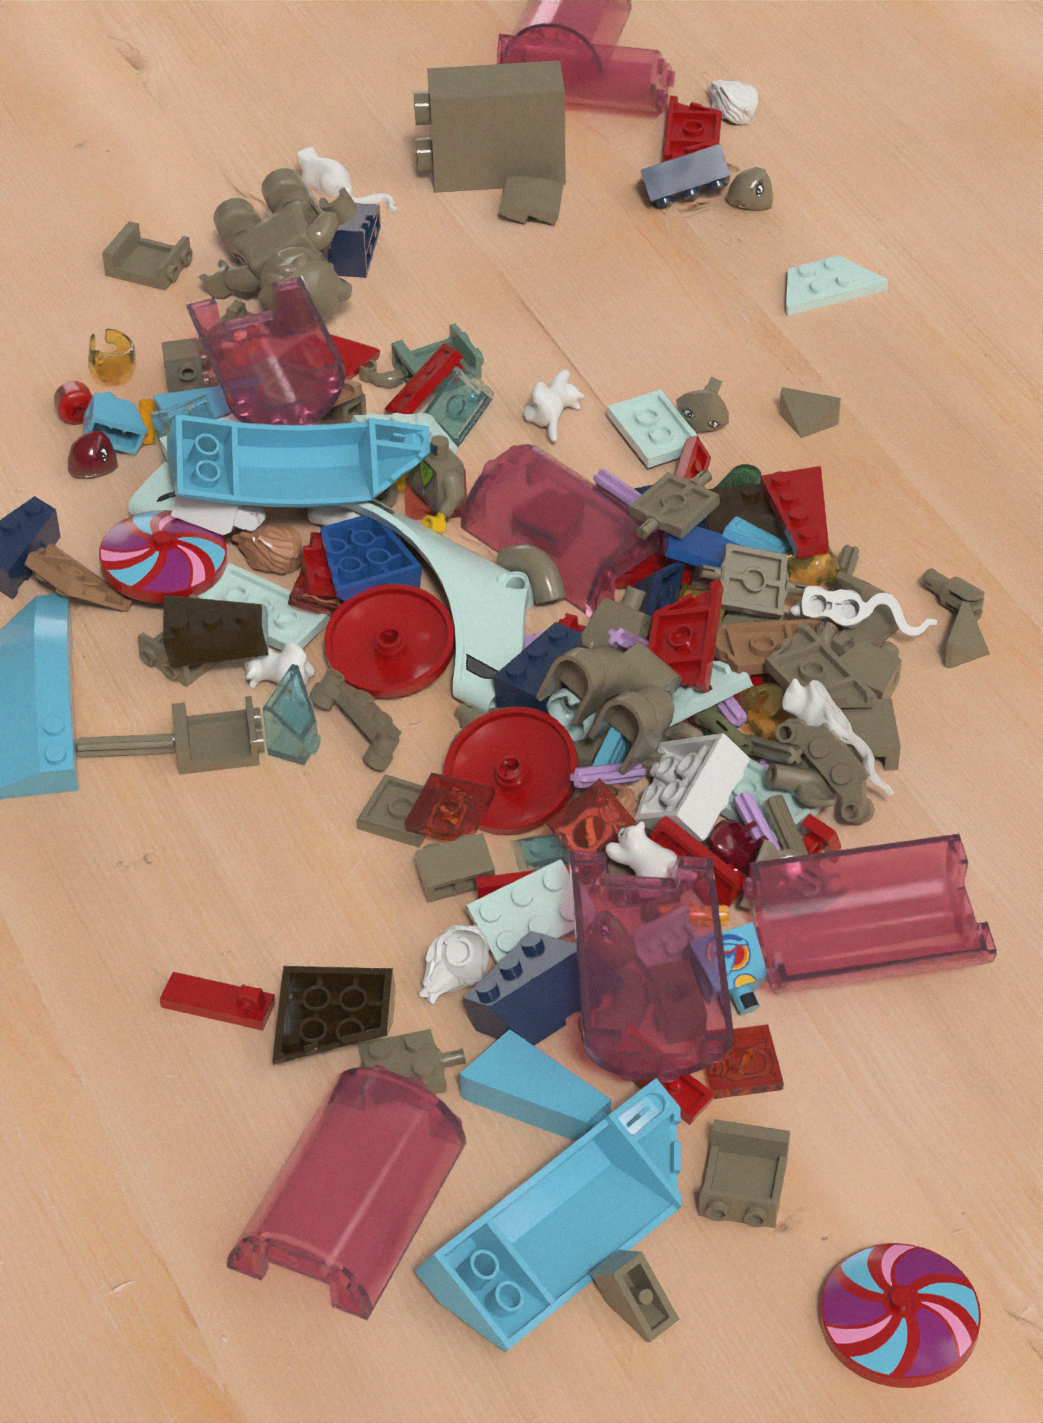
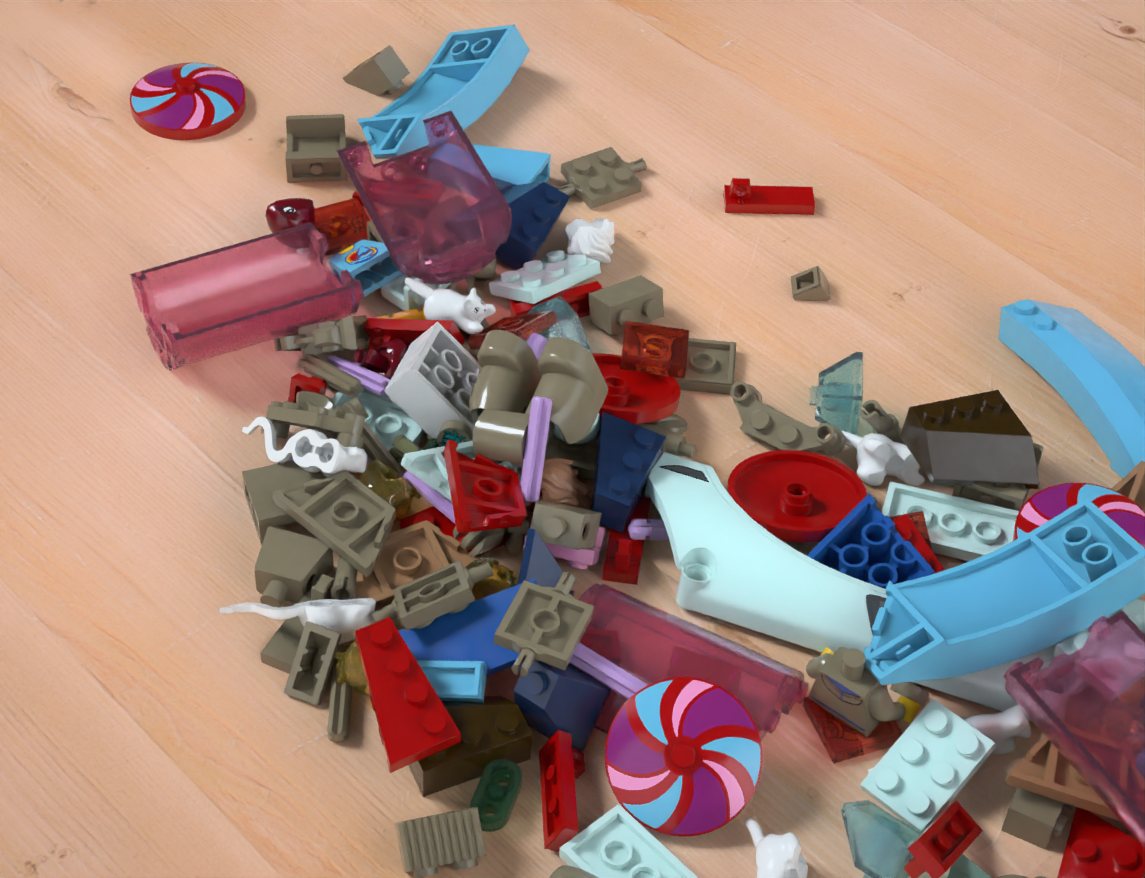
camera: 160 degrees right, 0 degrees up
dark tan axle [76,734,176,758] -> none
dark tan panel [172,696,265,775] -> none
clear pink cylinder [227,1065,467,1320] -> none
dark brown wedge [272,966,396,1065] -> none
dark tan cylinder [497,544,567,604] -> none
dark tan arm [921,568,985,621] -> none
dark tan slope [944,601,990,668] -> none
none -> dark red piece [265,198,315,249]
none -> dark tan brick [395,807,486,878]
none -> dish [605,677,763,837]
none -> dark tan slope [791,266,830,301]
none -> dark tan pin [859,400,906,445]

